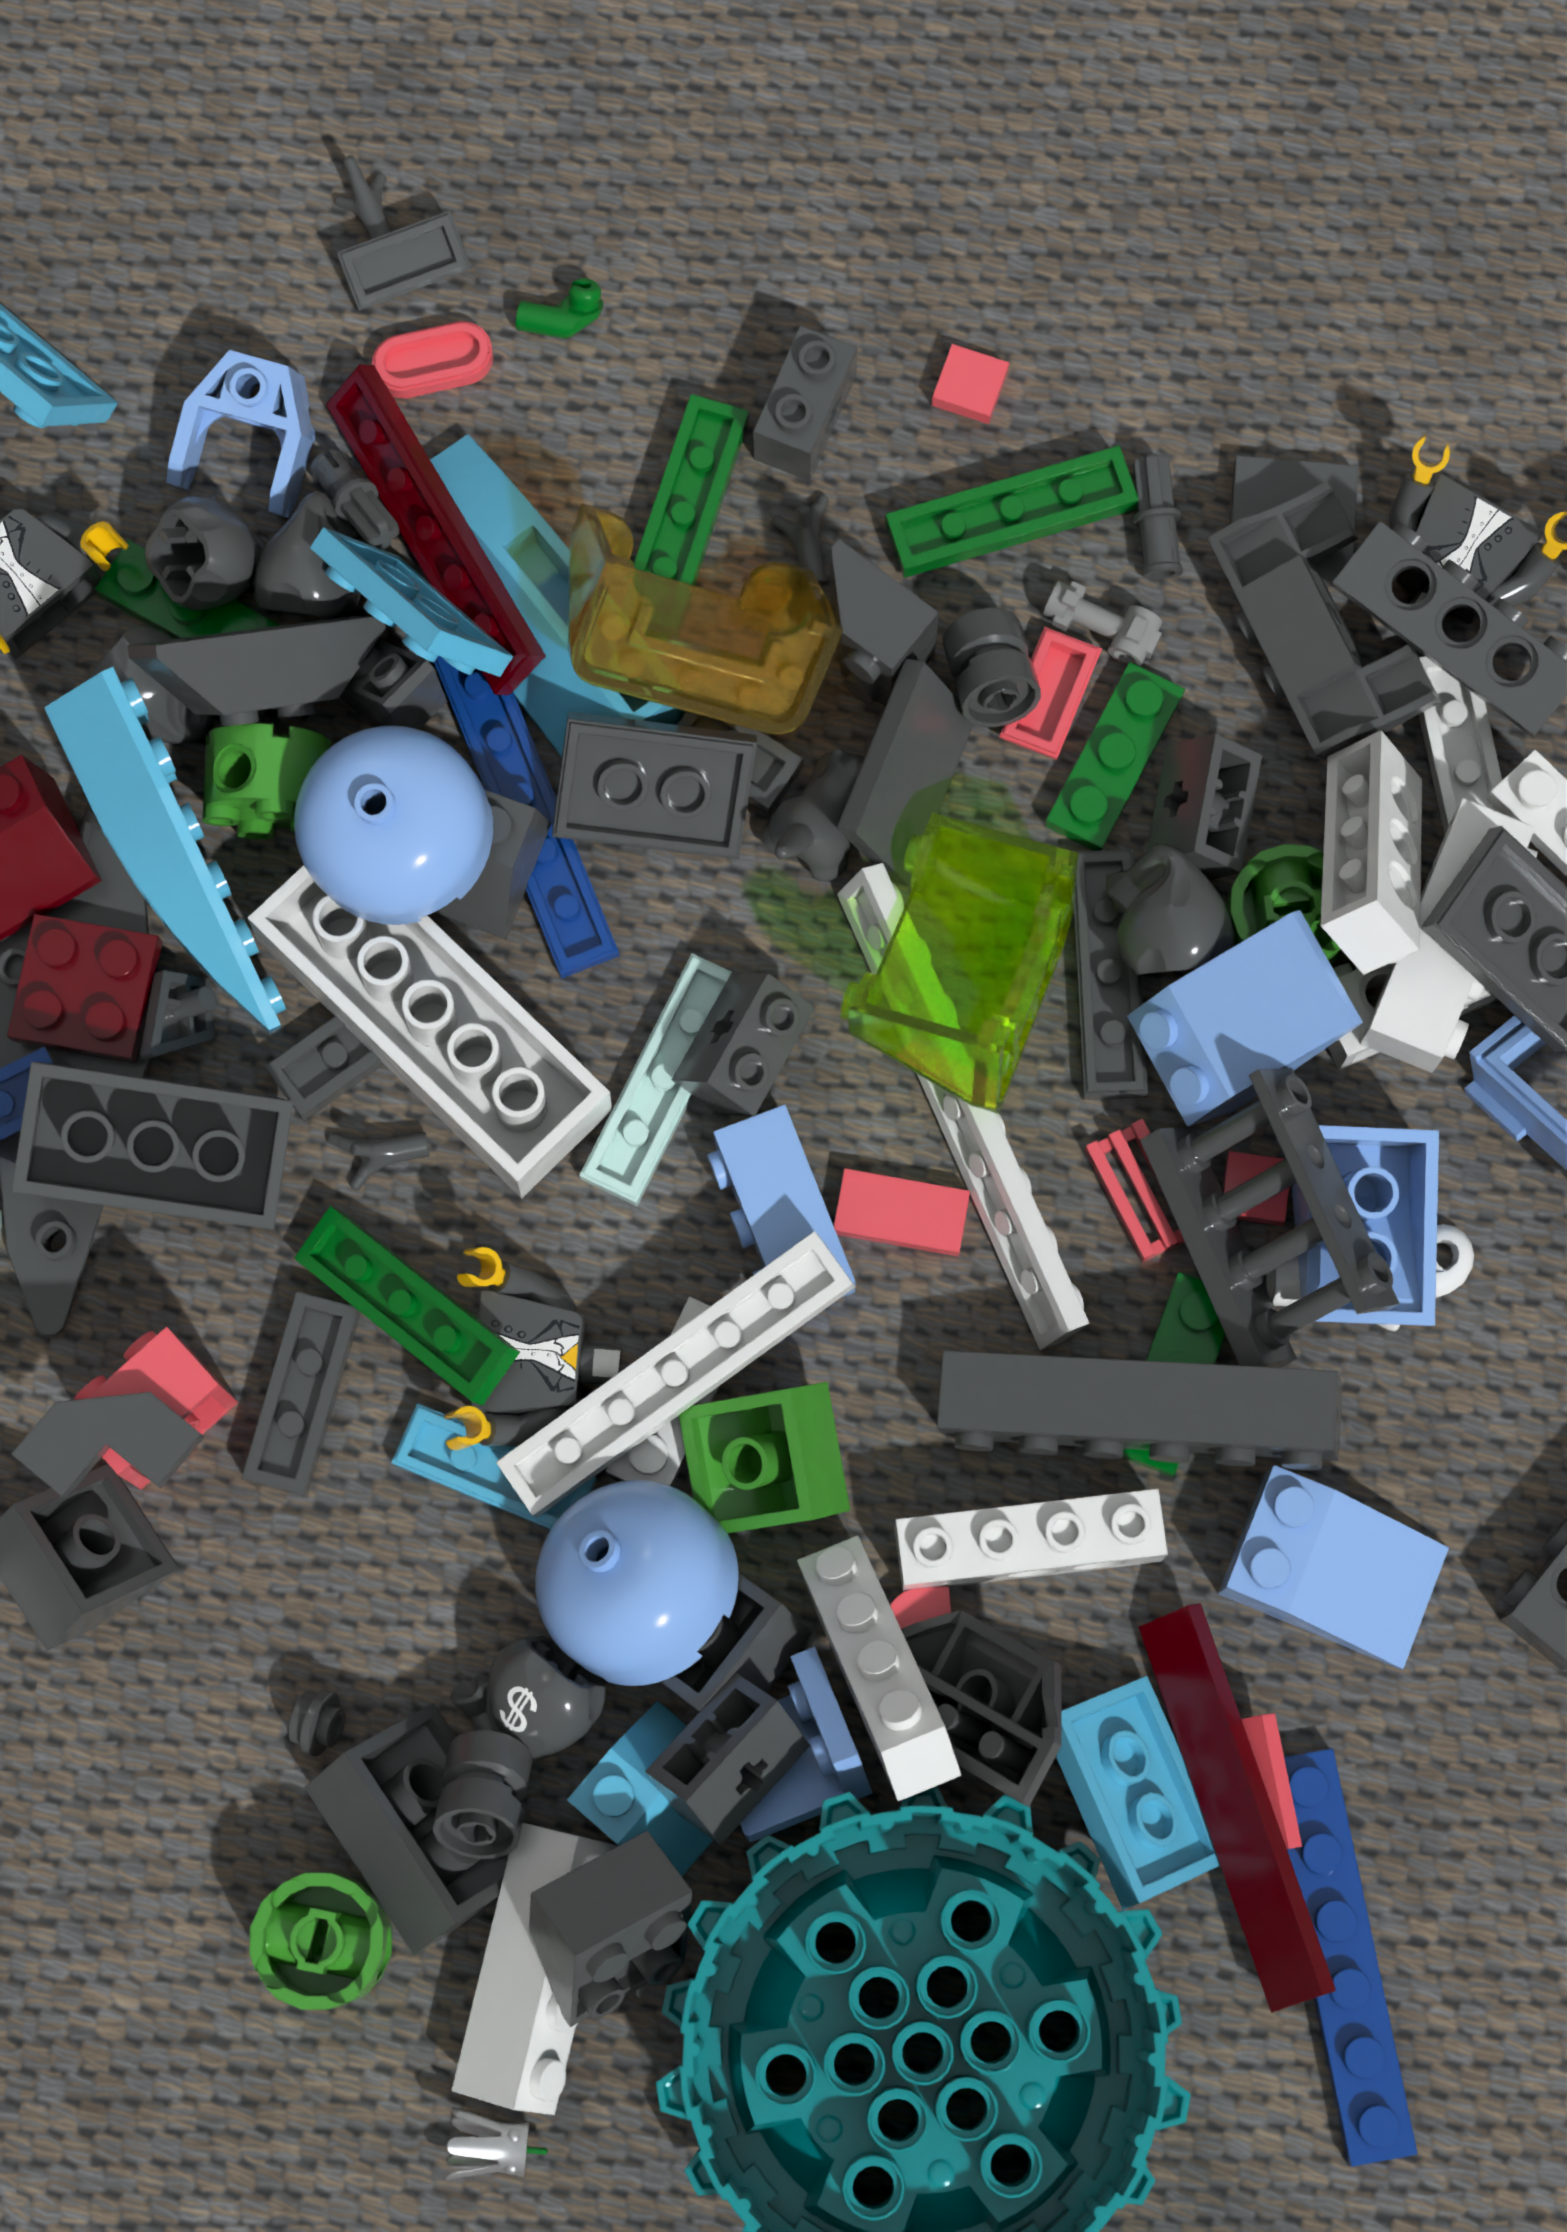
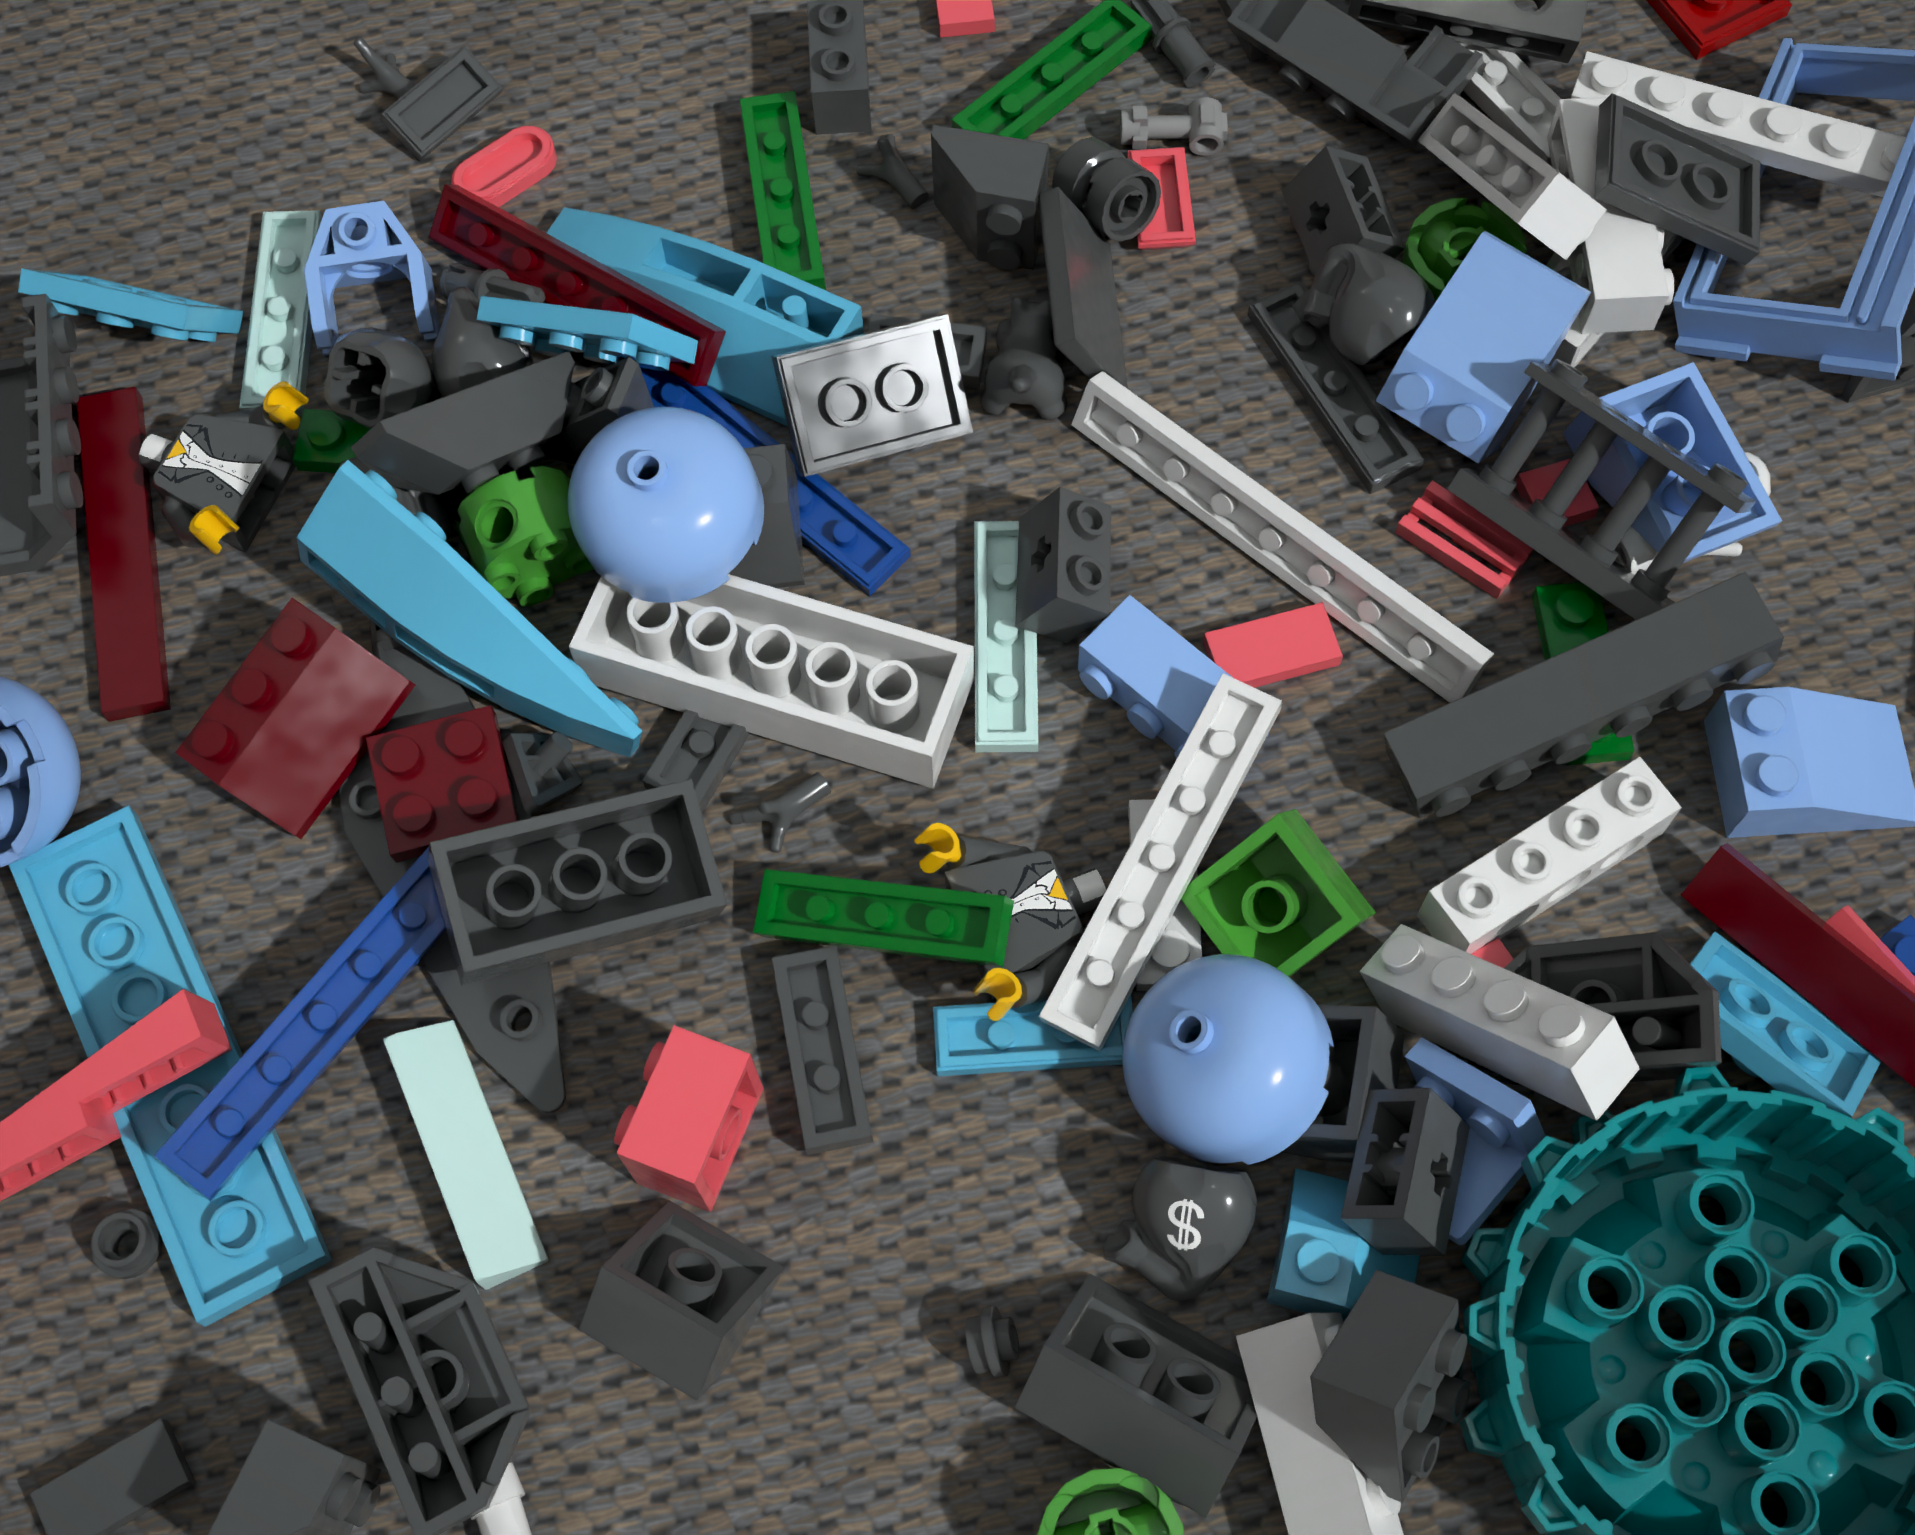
camera: 25 degrees left, 10 degrees down
dark grey tile [11,1392,204,1499] -> none
dark grey wheel [433,1730,533,1859] -> none
green arm [516,278,603,339] -> none
clear yellow windscreen [567,503,843,735] -> none
clear neon green windscreen [840,813,1079,1113] -> none
green plate [1045,662,1185,851] -> none
none -> light aqua tile [239,210,322,416]

